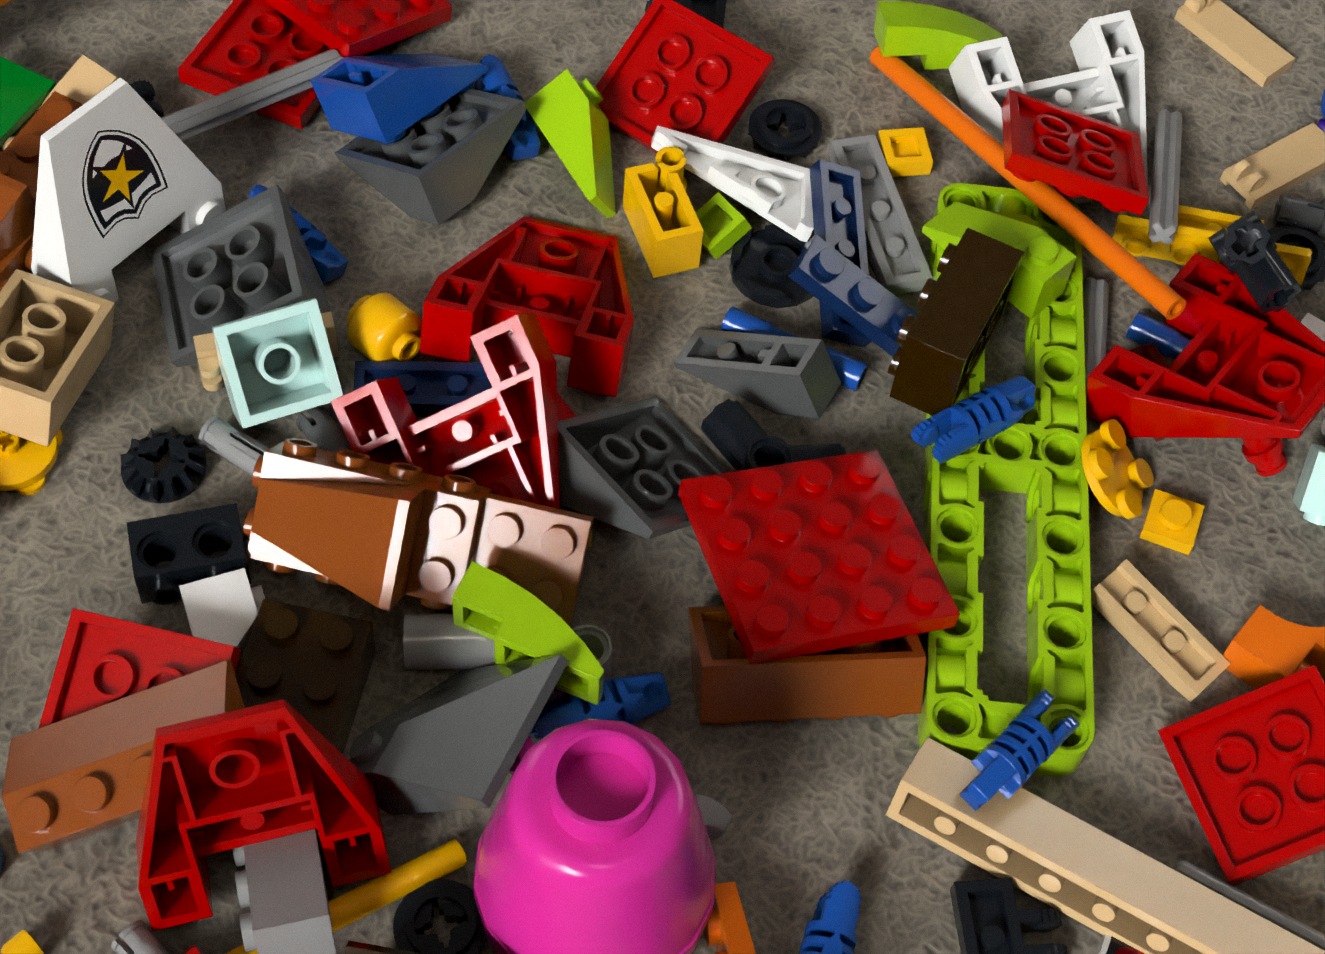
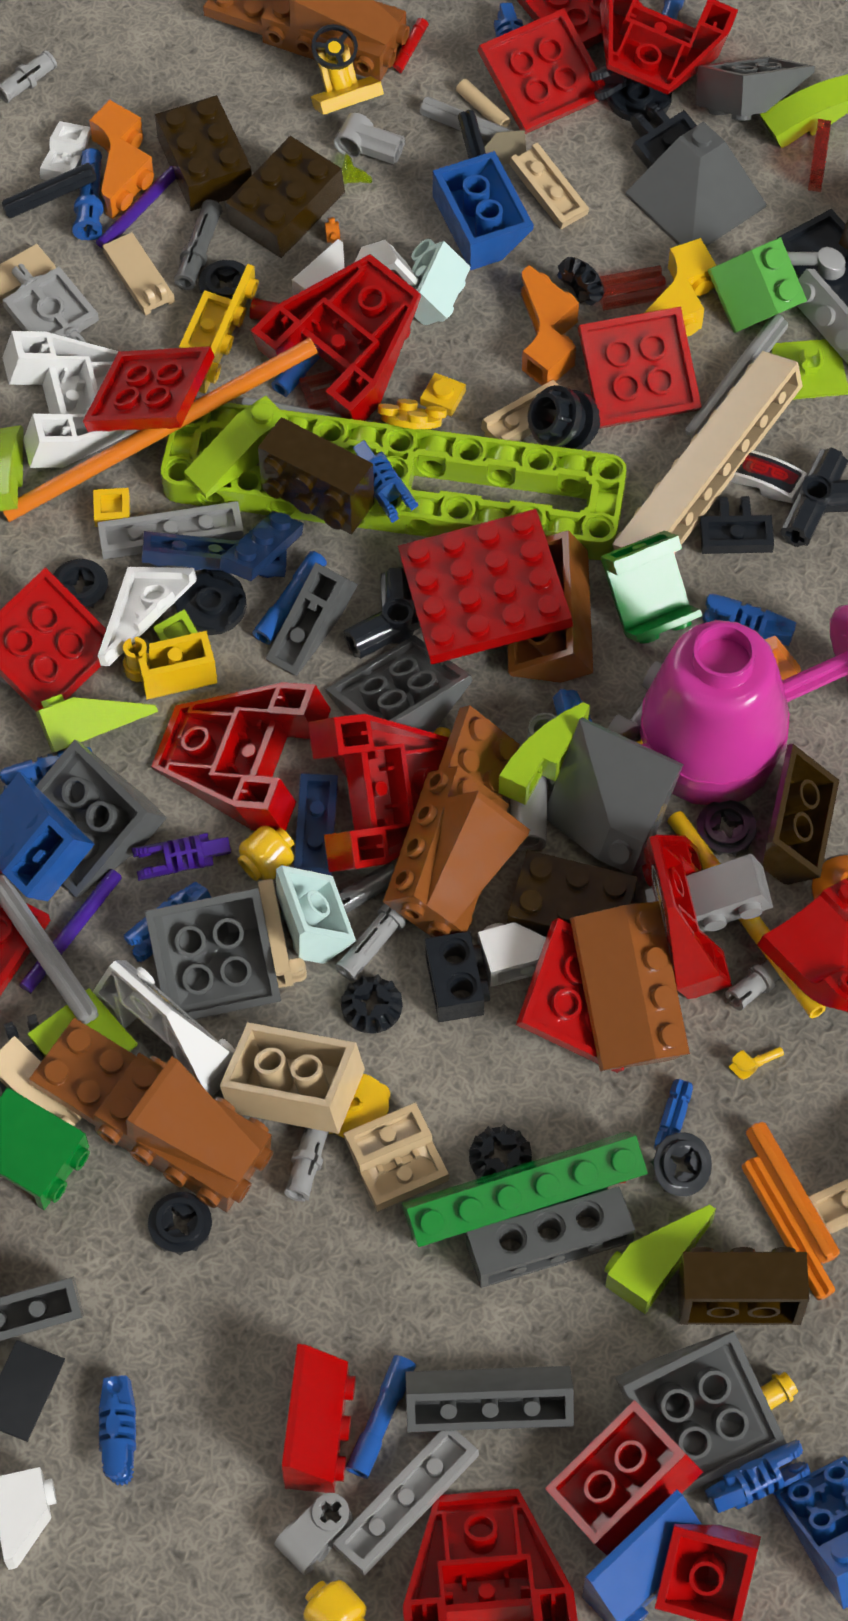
camera: 80 degrees left, 5 degrees up
blue hinge [960,689,1080,811] -> none
light grey axle [1148,109,1183,245] -> none
black piece [1208,210,1302,313] -> none
none -> light grey plate [3,264,99,343]
none -> dark purple bar [19,869,122,994]
none -> dark purple hinge [132,833,231,881]
none -> black piece [527,385,600,450]
none -> panel [600,530,702,644]

